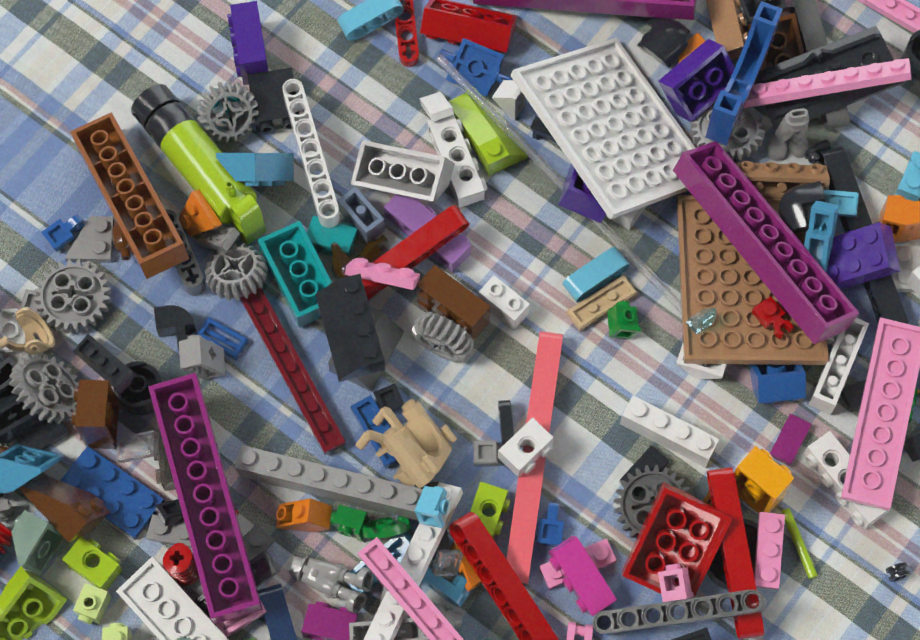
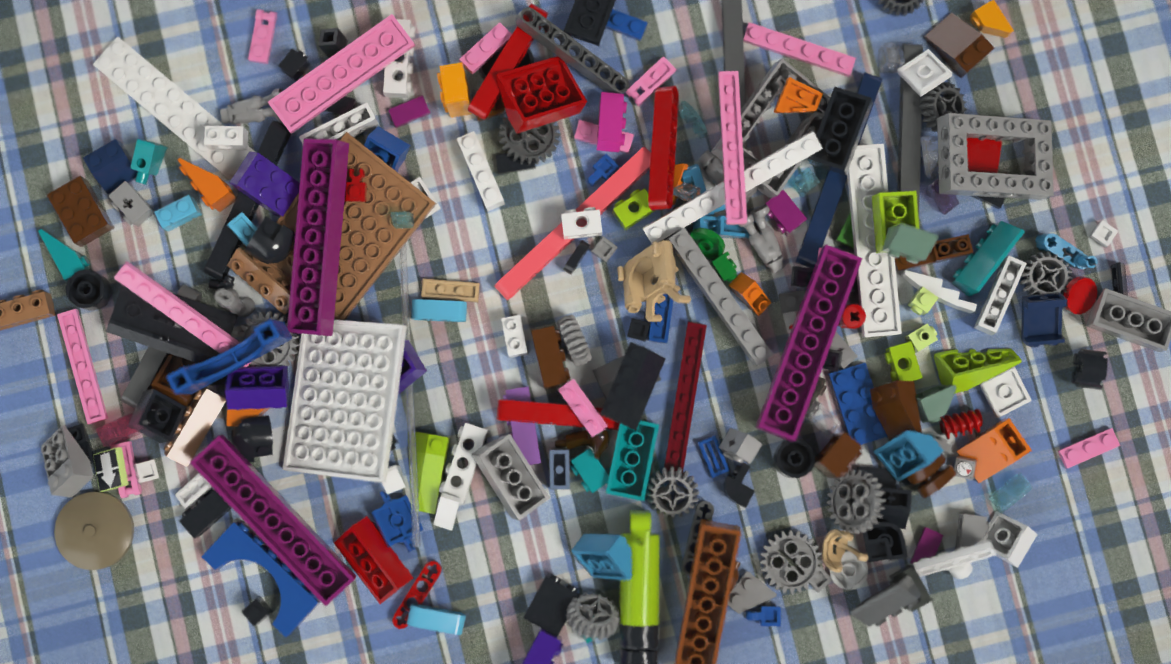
camera: 140 degrees left, 15 degrees up
black plate [73,334,137,394] -> none
orange wing [179,189,222,237] -> none
light grey plate [196,226,240,251] -> none
white beam [283,79,340,228] -> none
medium azure brick [414,486,449,528] -> none
green brick [607,301,641,339] -> none
bright pink brick [658,563,694,602] -> none
lime bar [781,508,818,579] -> none
dark azure slope [804,201,839,272] -> none

